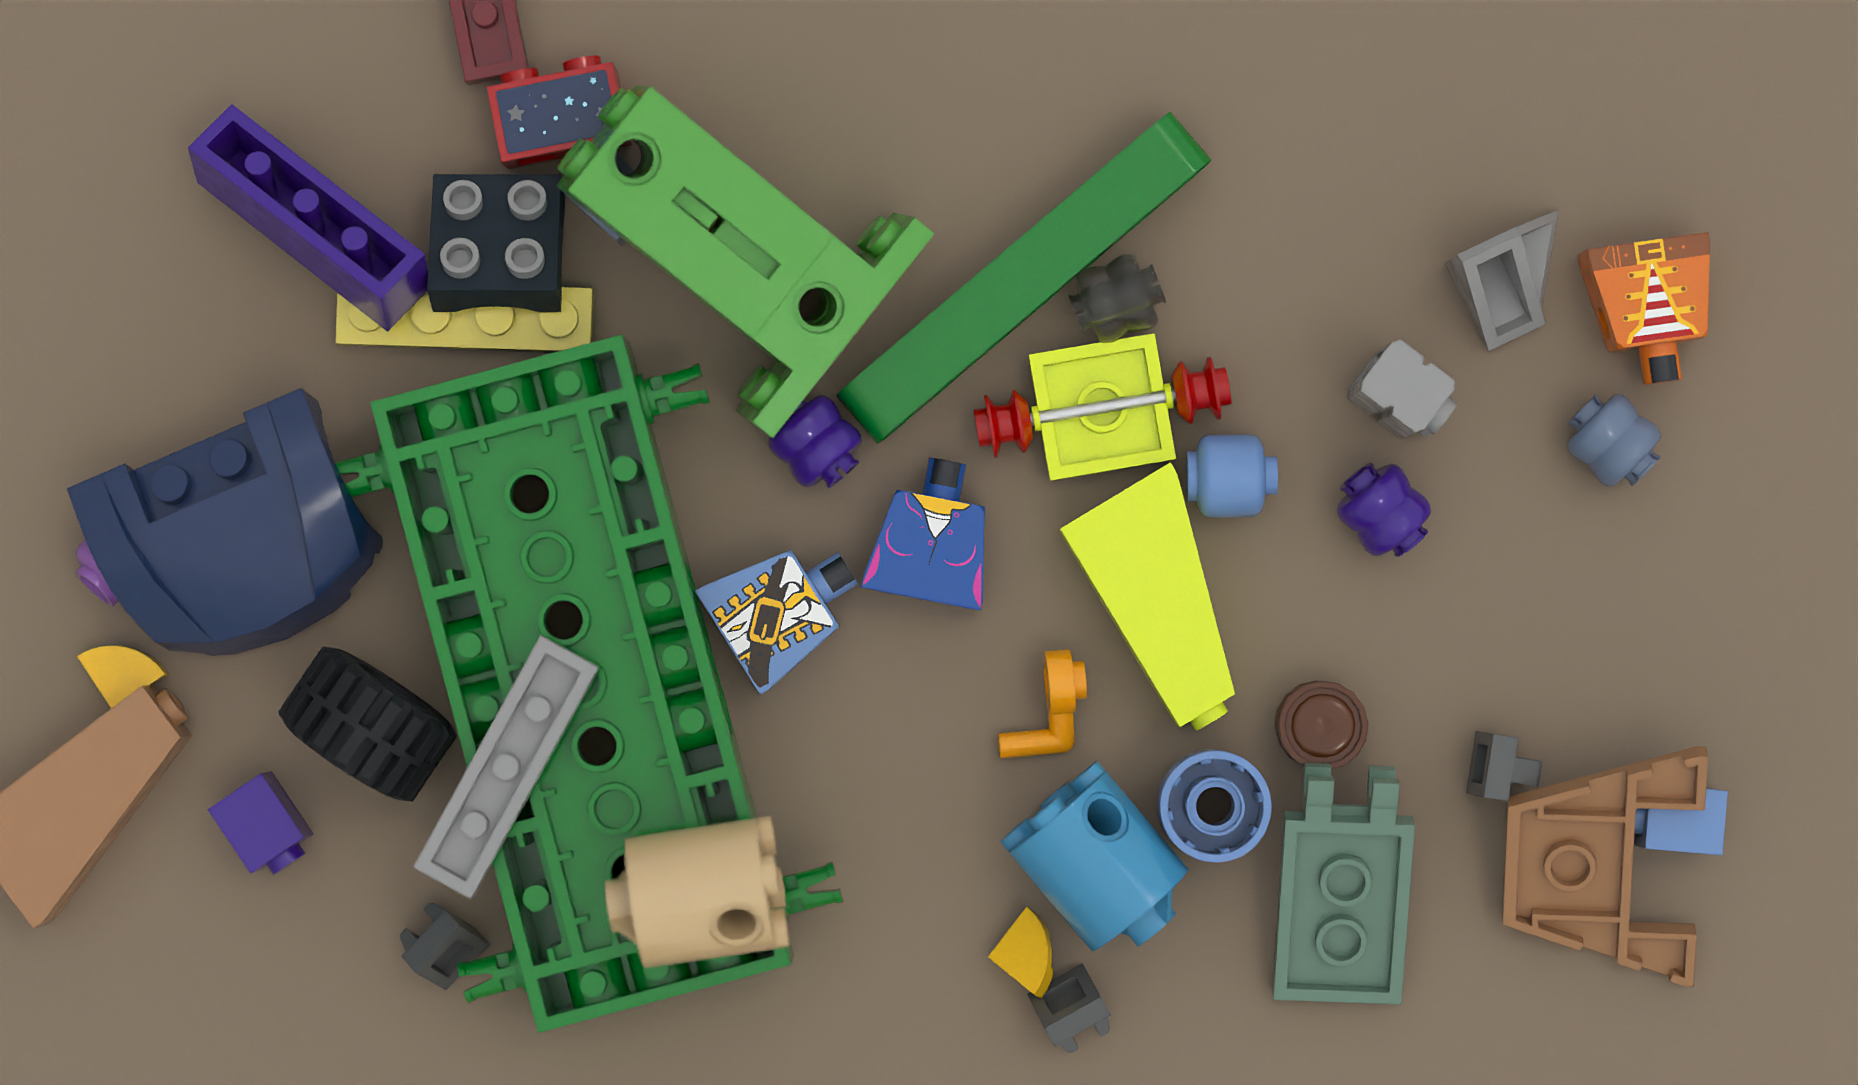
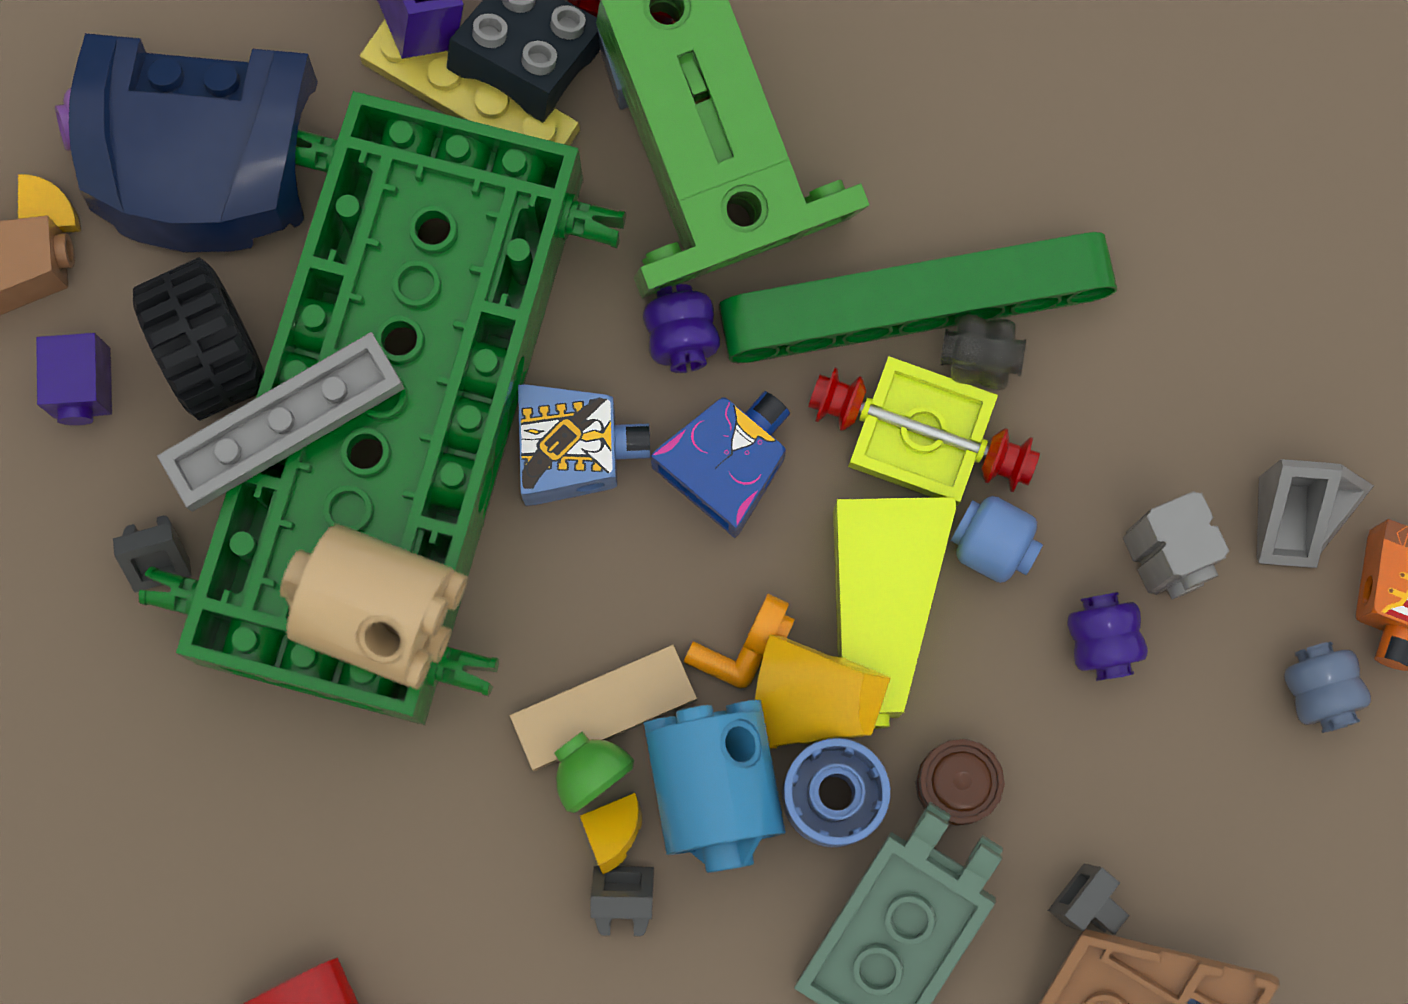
camera: 30 degrees right, 10 degrees down
none -> tan tile [509,645,697,771]
none -> bright green brick [554,731,634,813]
none -> yellow slope [755,634,891,749]

